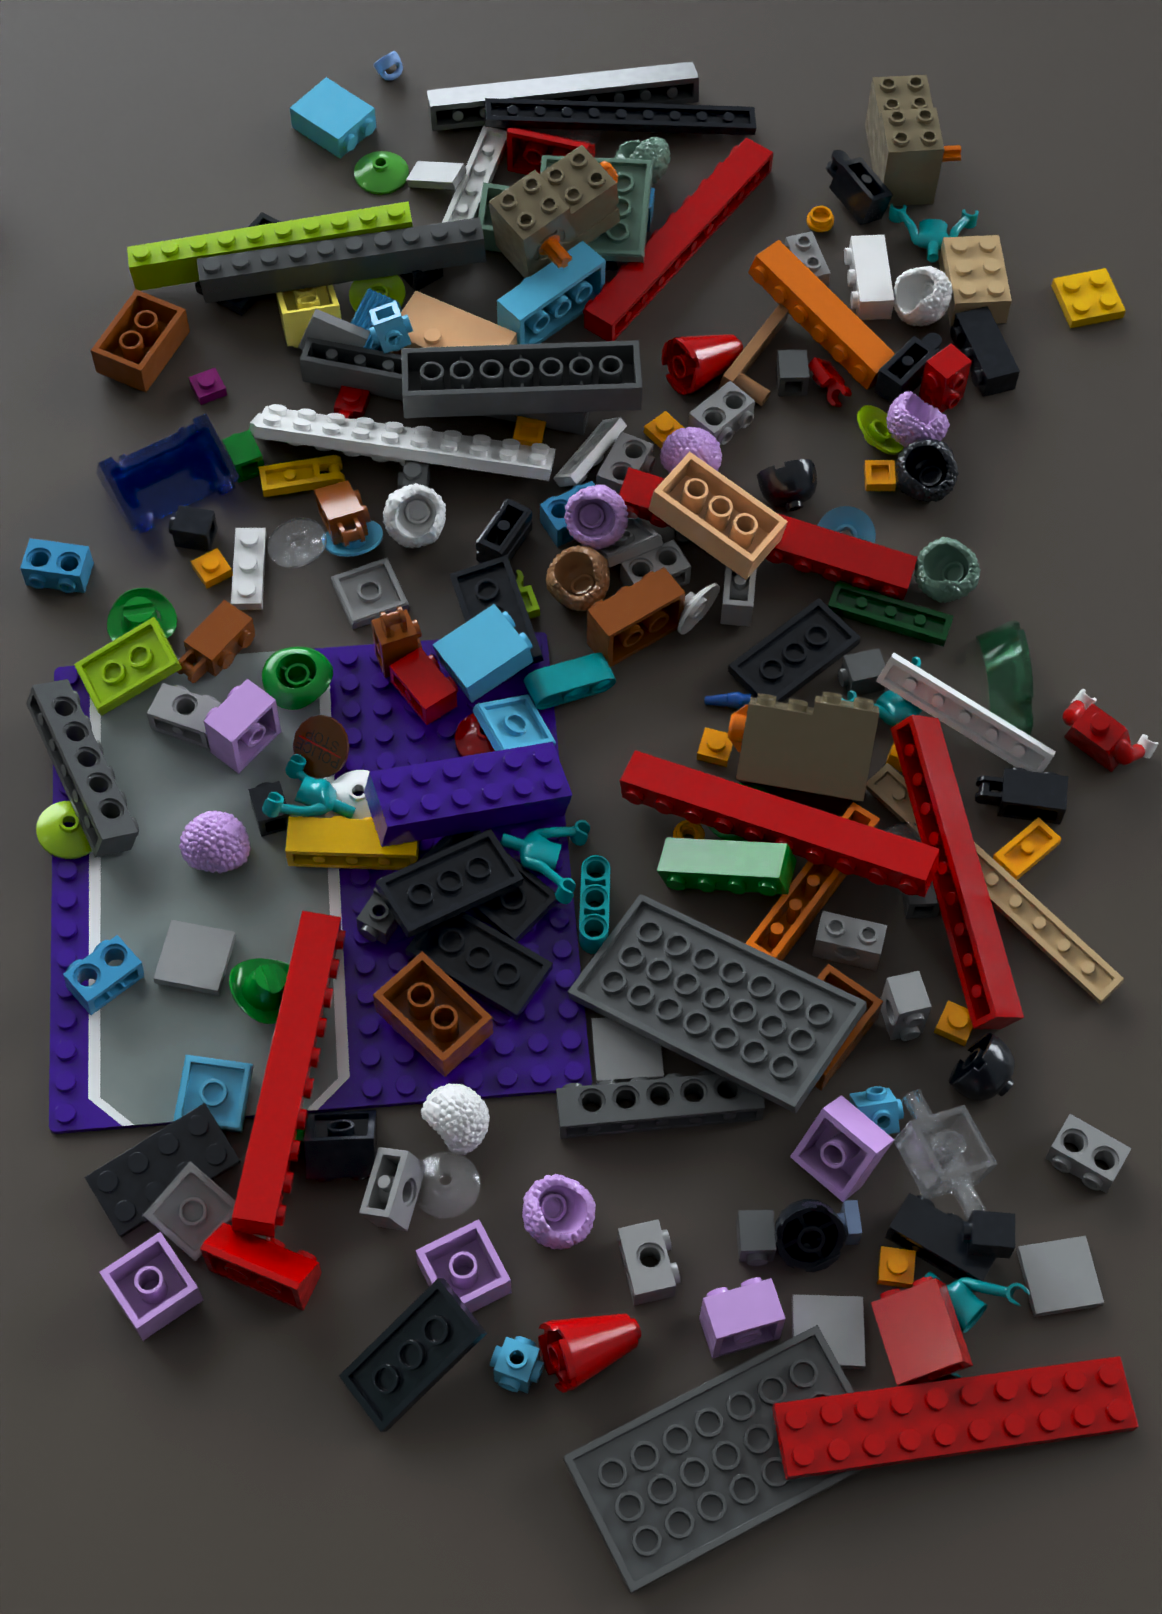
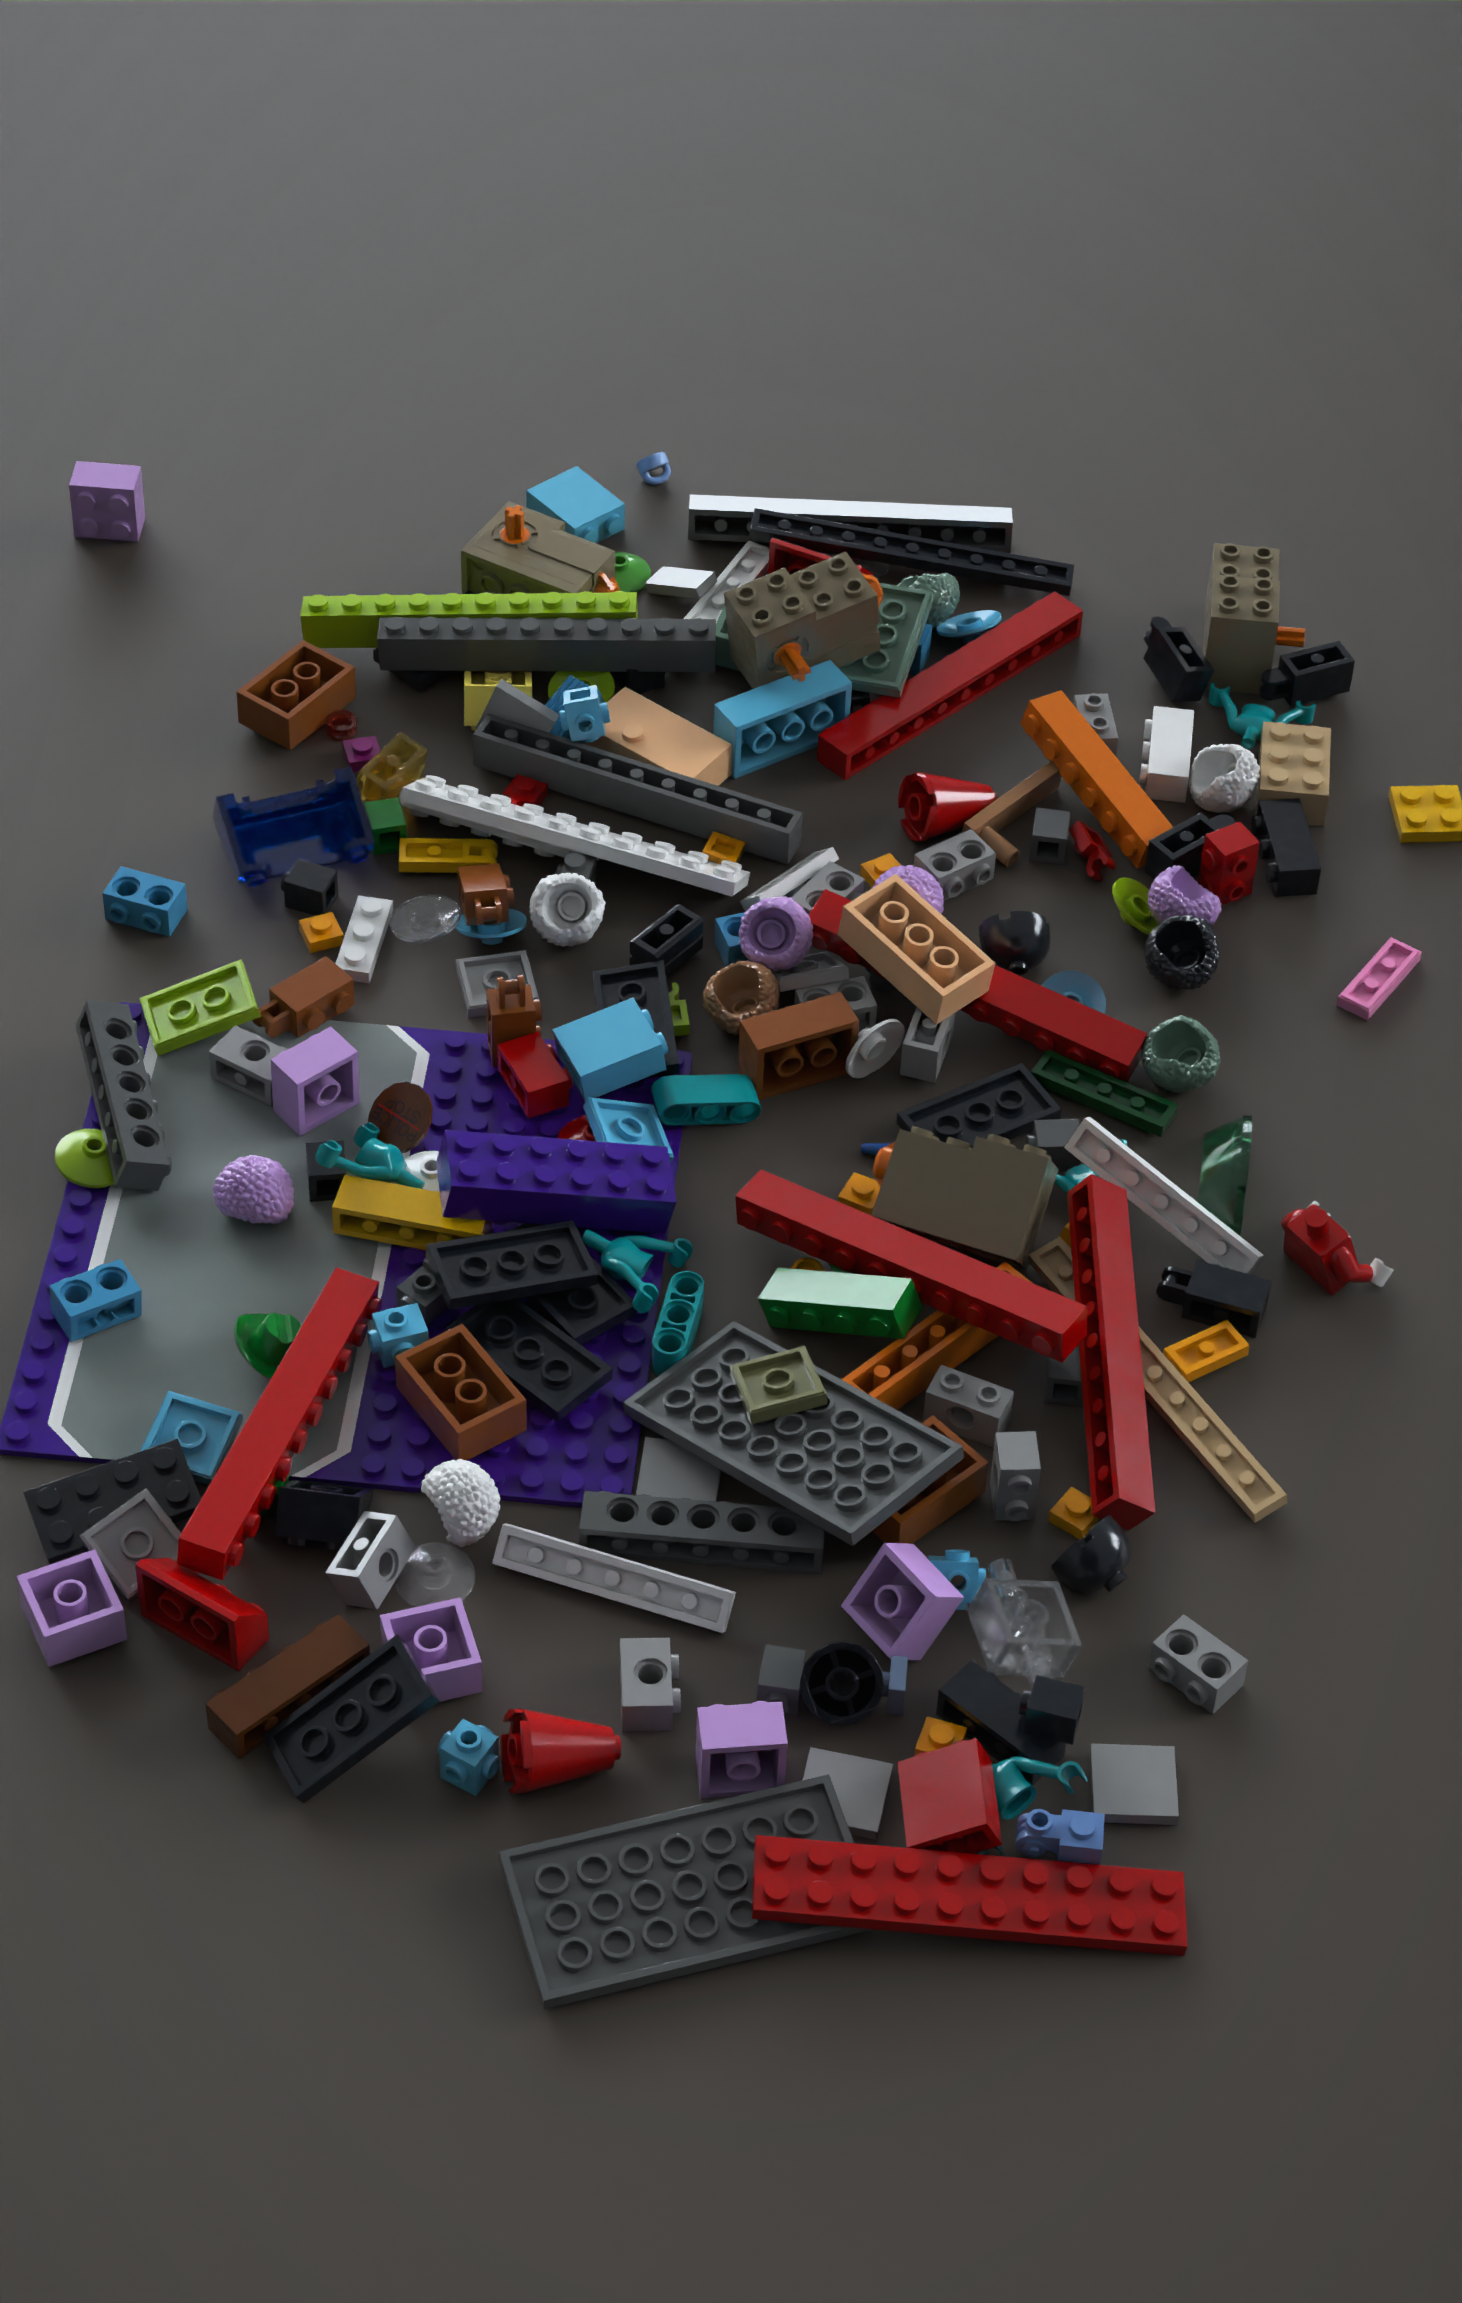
camera: 10 degrees right, 15 degrees down
green hat [107,588,177,641] -> none
light grey tile [153,920,236,996] -> none
green hat [262,647,333,710] -> none
dark grey brick [401,340,642,418] -> none
lavender hair [522,1174,596,1250] -> none
light orange plate [806,206,834,232] -> none
light orange plate [864,460,896,491] -> none
none -> reddish brown brick [205,1614,370,1759]
none -> clear red bush [327,710,358,741]
none -> clear yellow brick [354,732,428,803]
none -> medium azure brick [367,1303,429,1367]
none -> dark tan piece [461,501,620,594]
none -> white plate [492,1523,736,1633]
none -> olive tile [729,1346,828,1425]
none -> medium azure dish [936,610,1002,644]
none -> medium blue brick [1015,1809,1105,1865]
none -> black brick [1259,641,1355,707]
none -> bright pink tile [1336,937,1422,1021]

